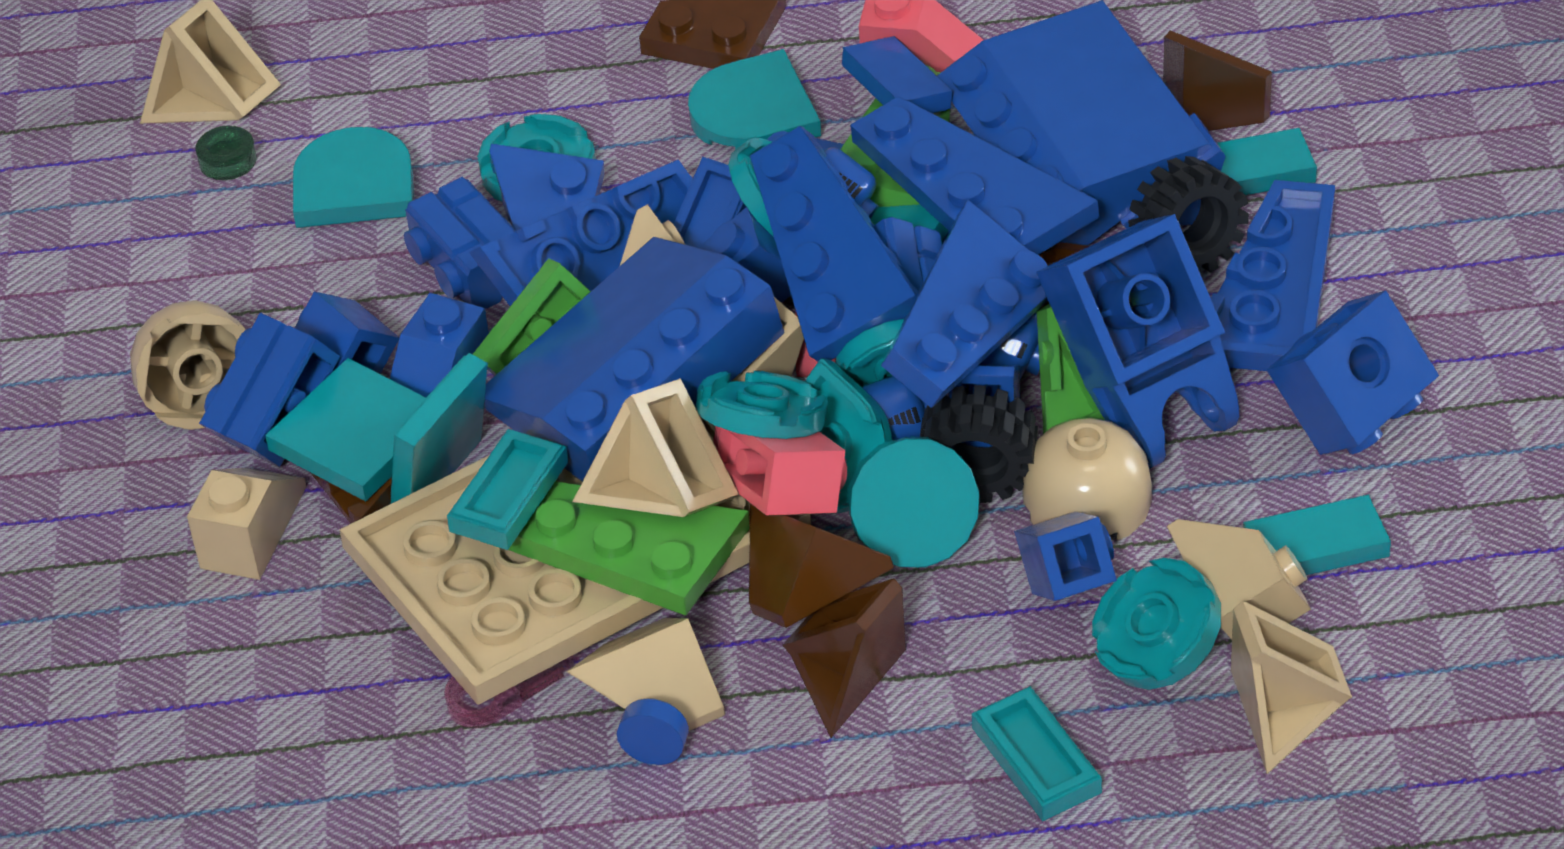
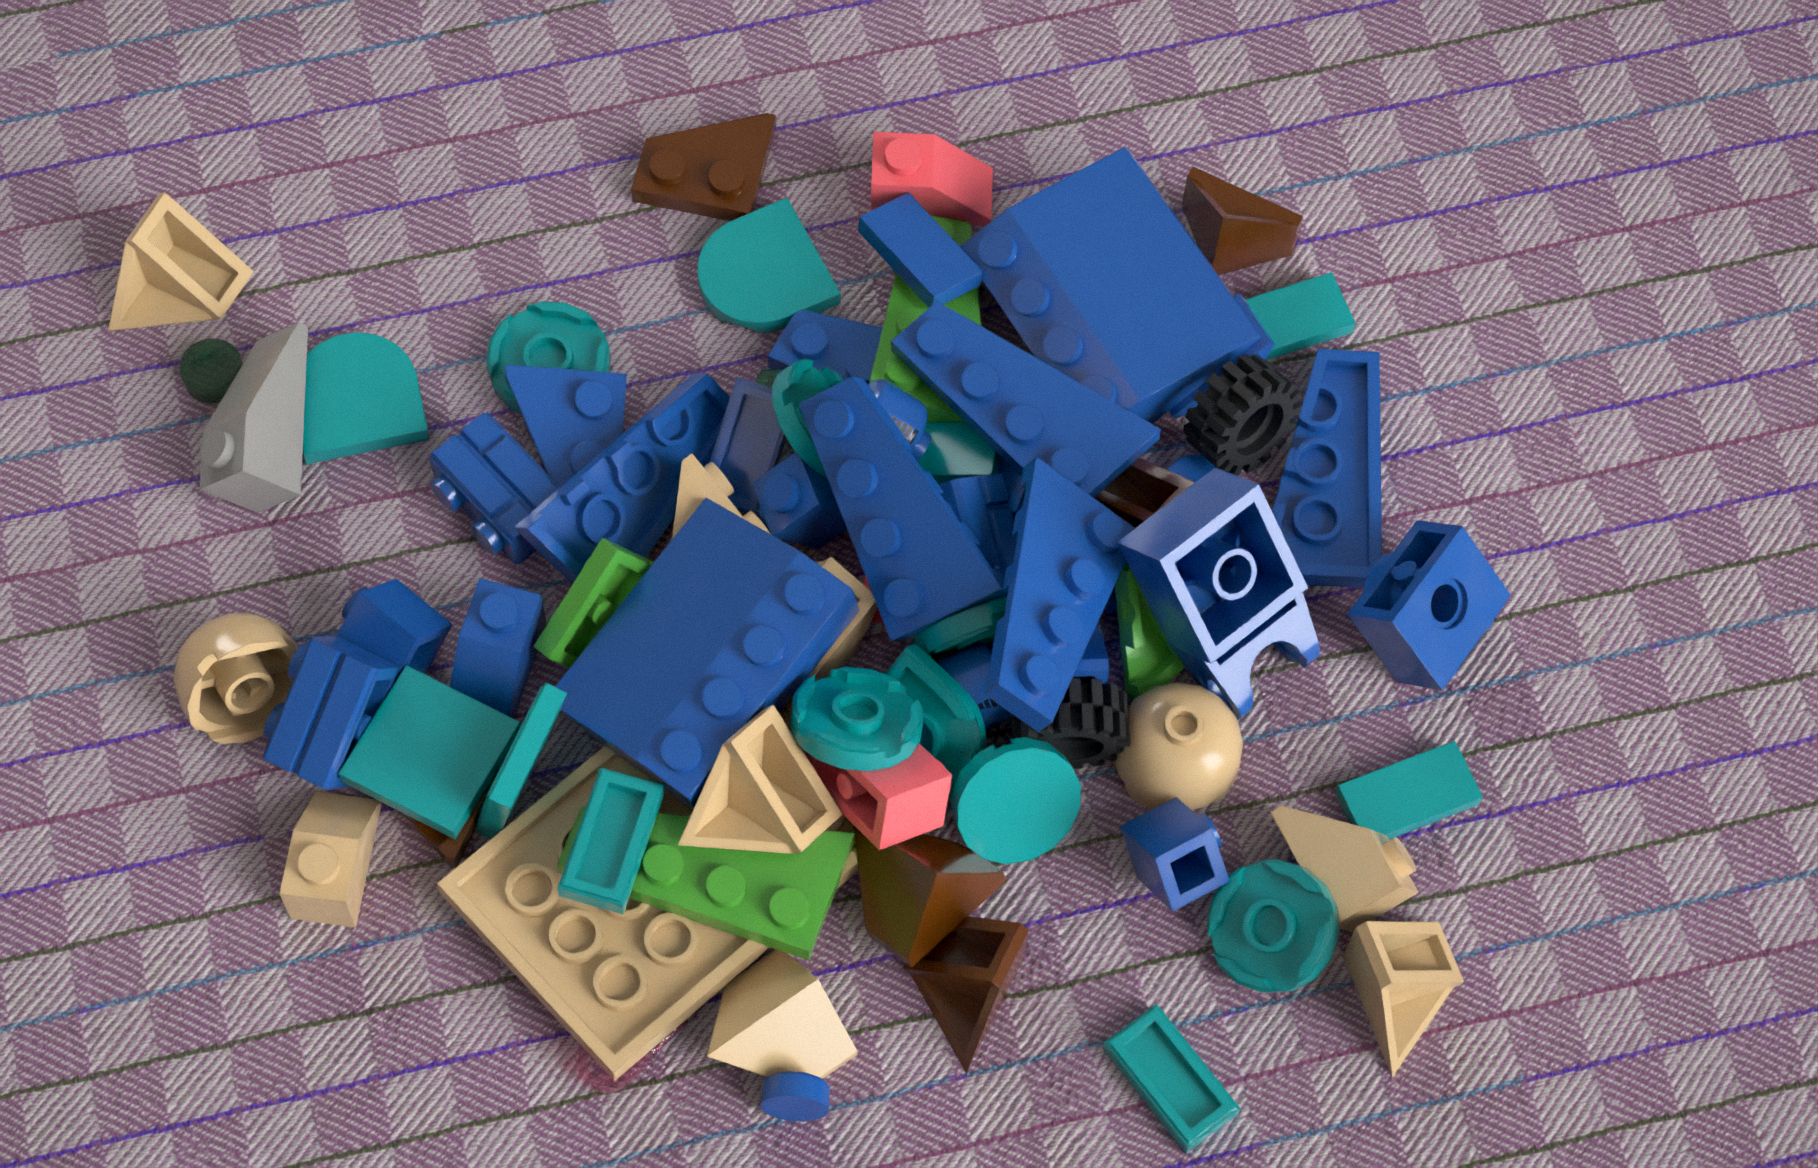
camera: 15 degrees left, 20 degrees up
none -> light grey slope [200,322,308,513]

